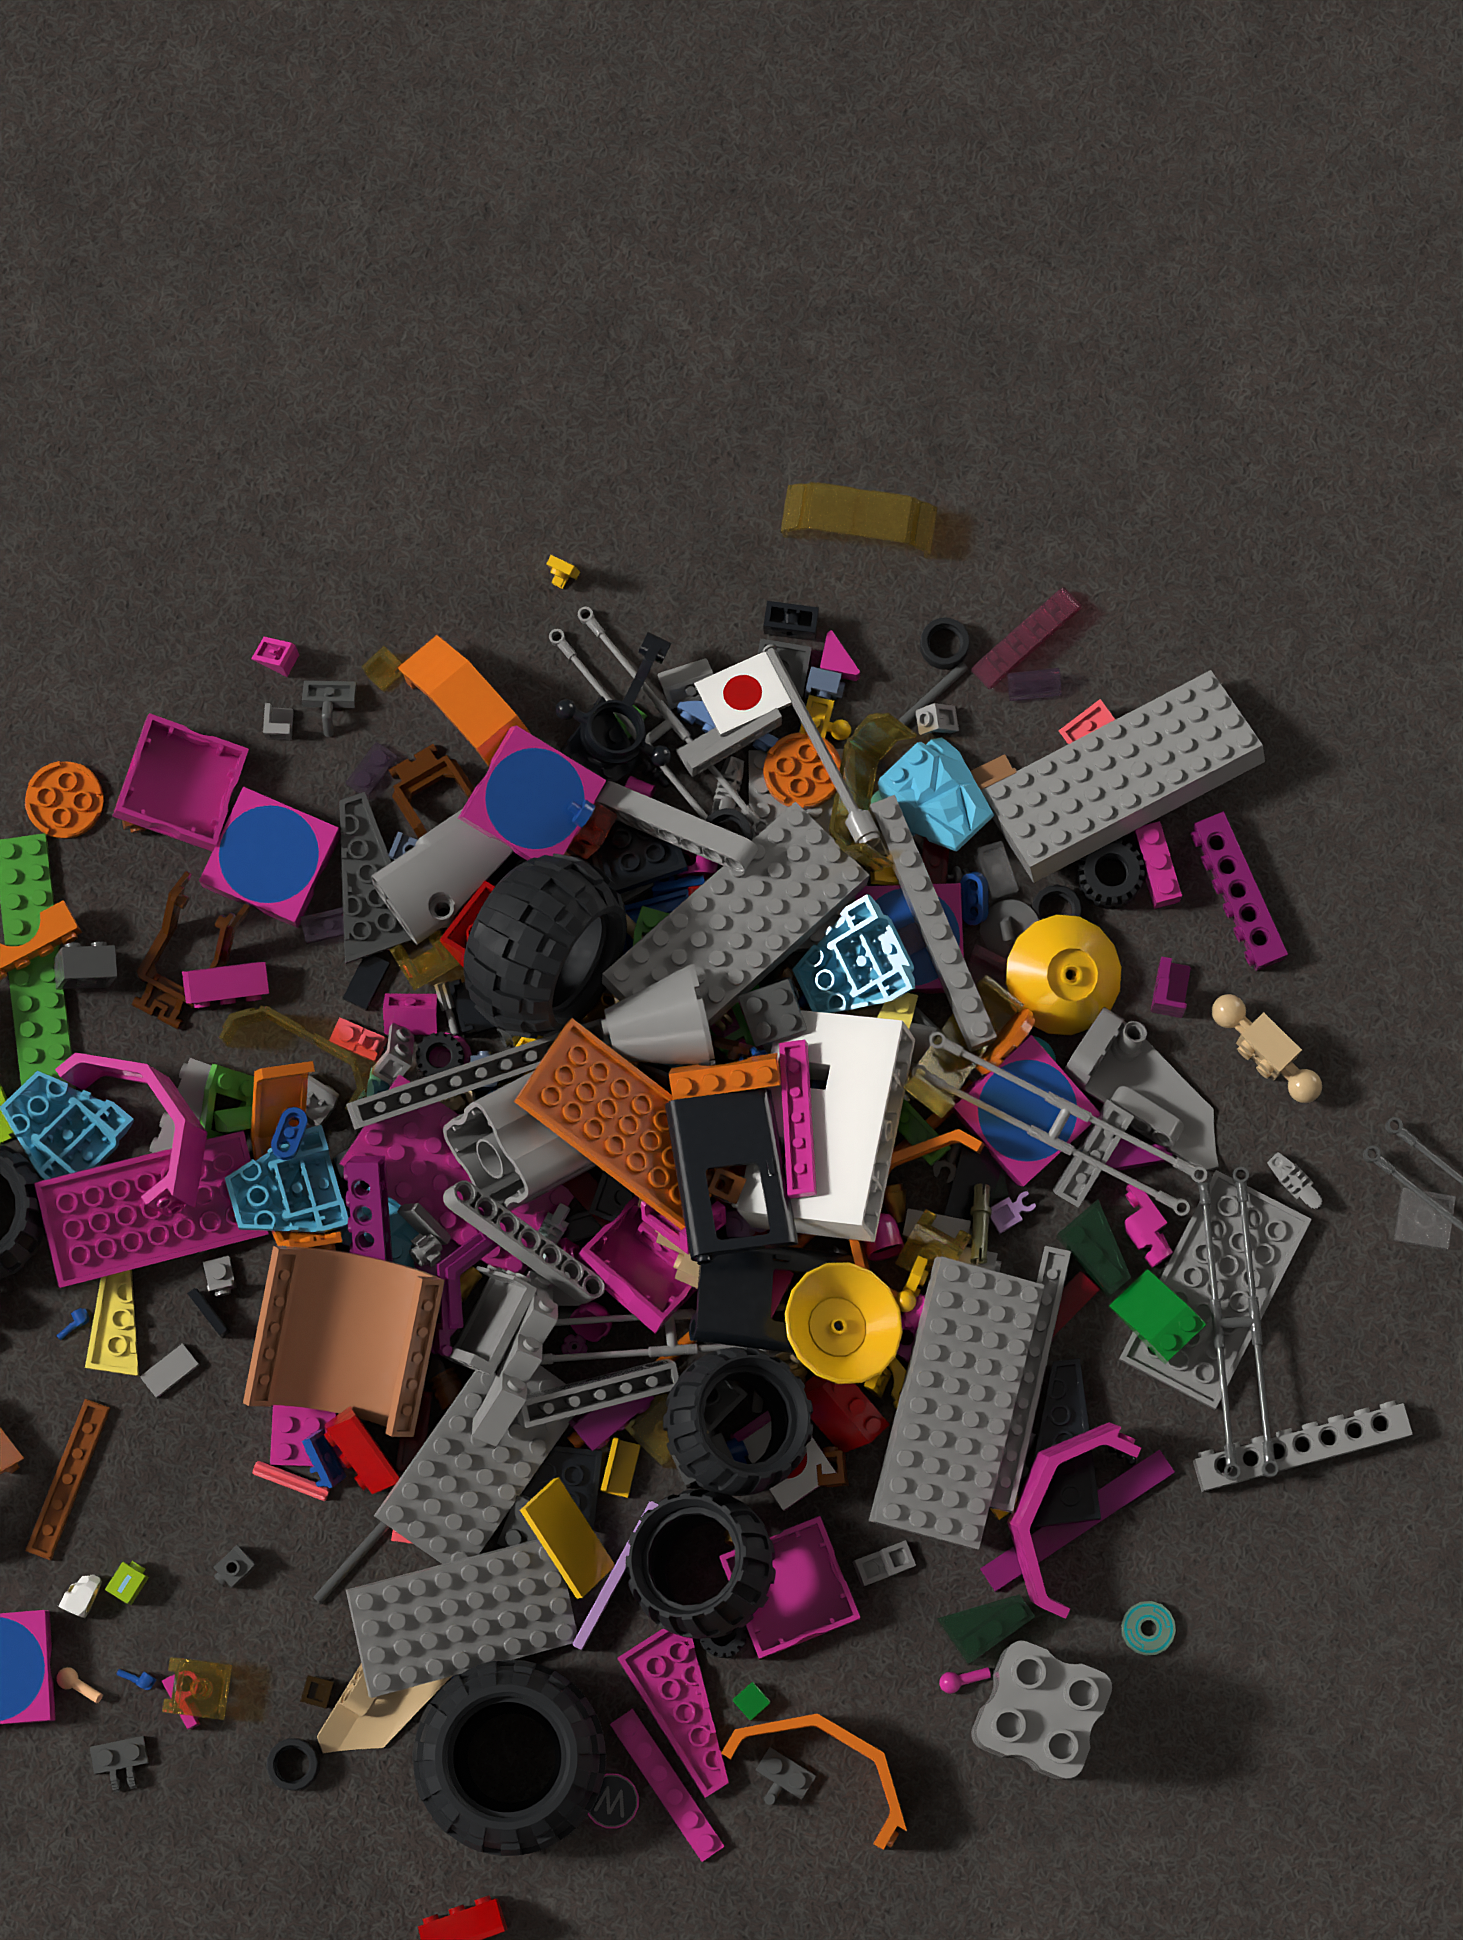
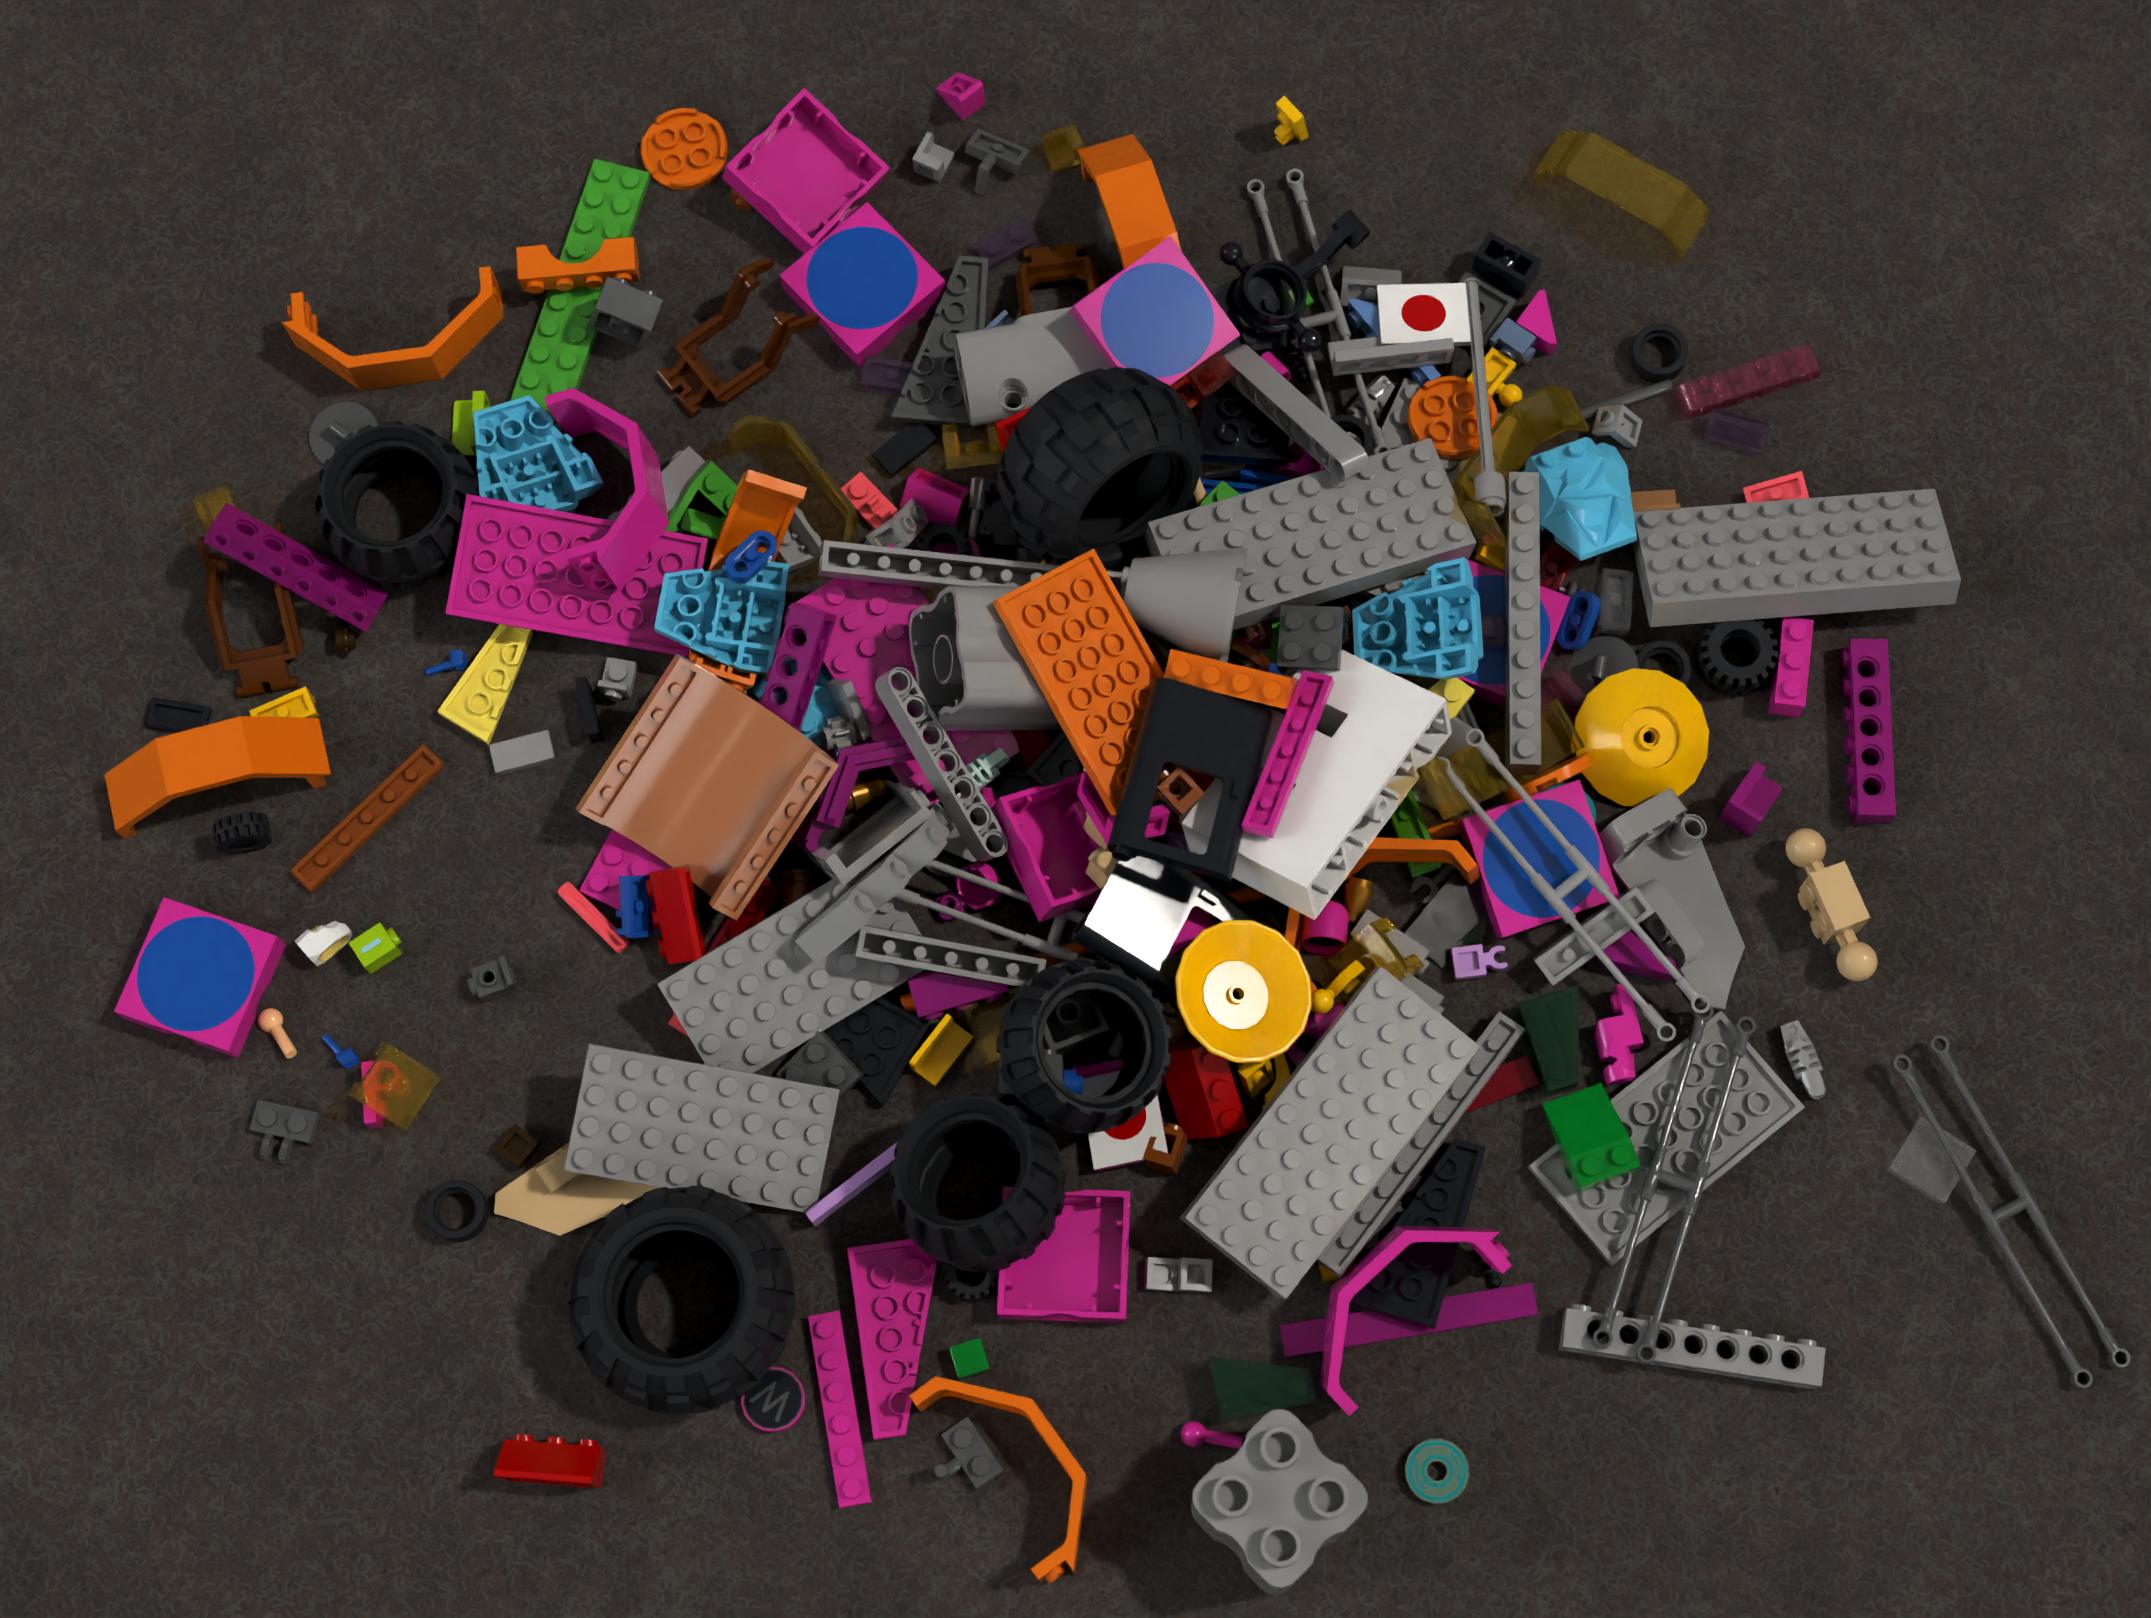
camera: 25 degrees right, 5 degrees down
dark pink brick [182,962,269,1008] -> none
dark grey bar [313,1521,390,1604] -> none
yellow tile [520,1477,615,1599] -> none
blue tile [567,800,595,828] -> none
olive pin [970,1184,992,1265] -> none

